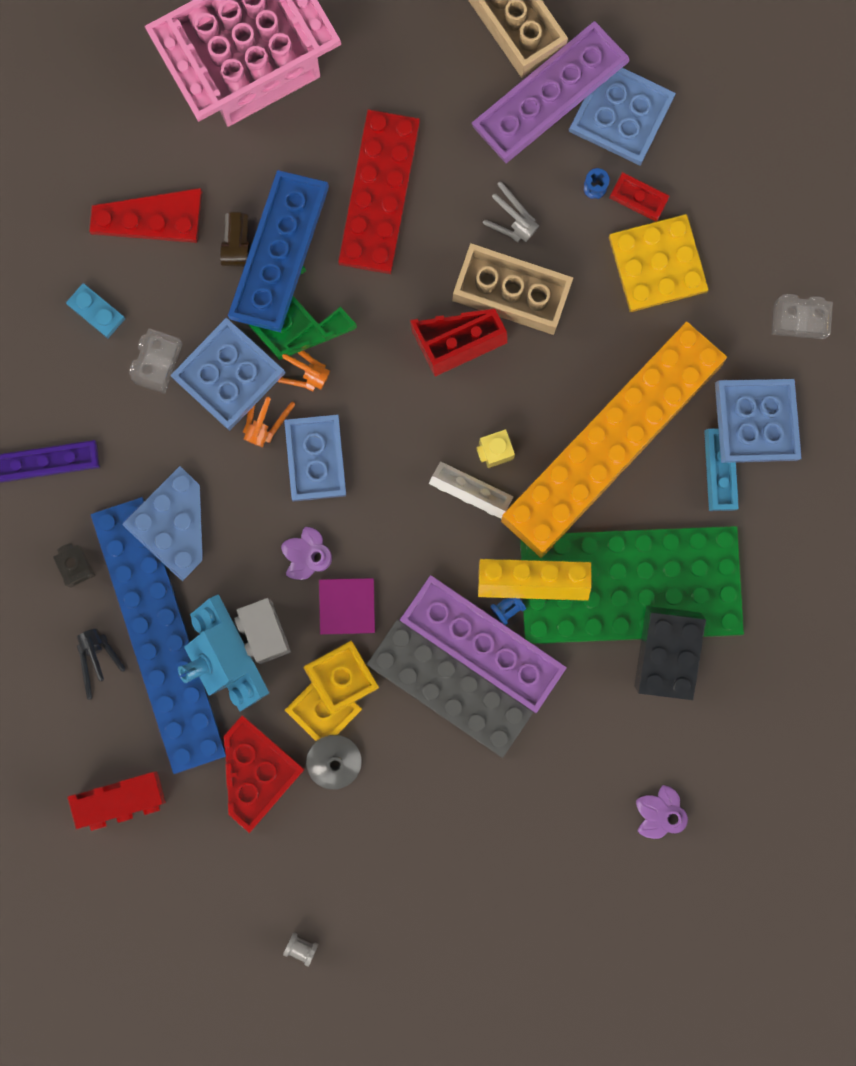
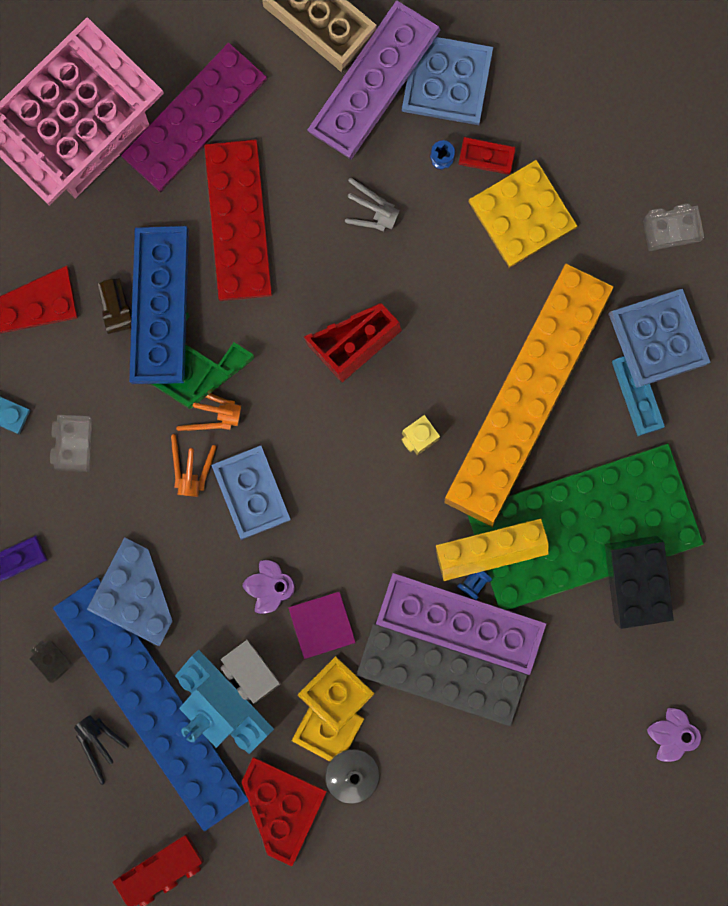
camera: 15 degrees left, 0 degrees up
medium blue plate [170,318,285,431] -> none
white plate [429,461,513,519] -> none
tan brick [452,243,573,335] -> none
none -> magenta plate [121,42,267,193]

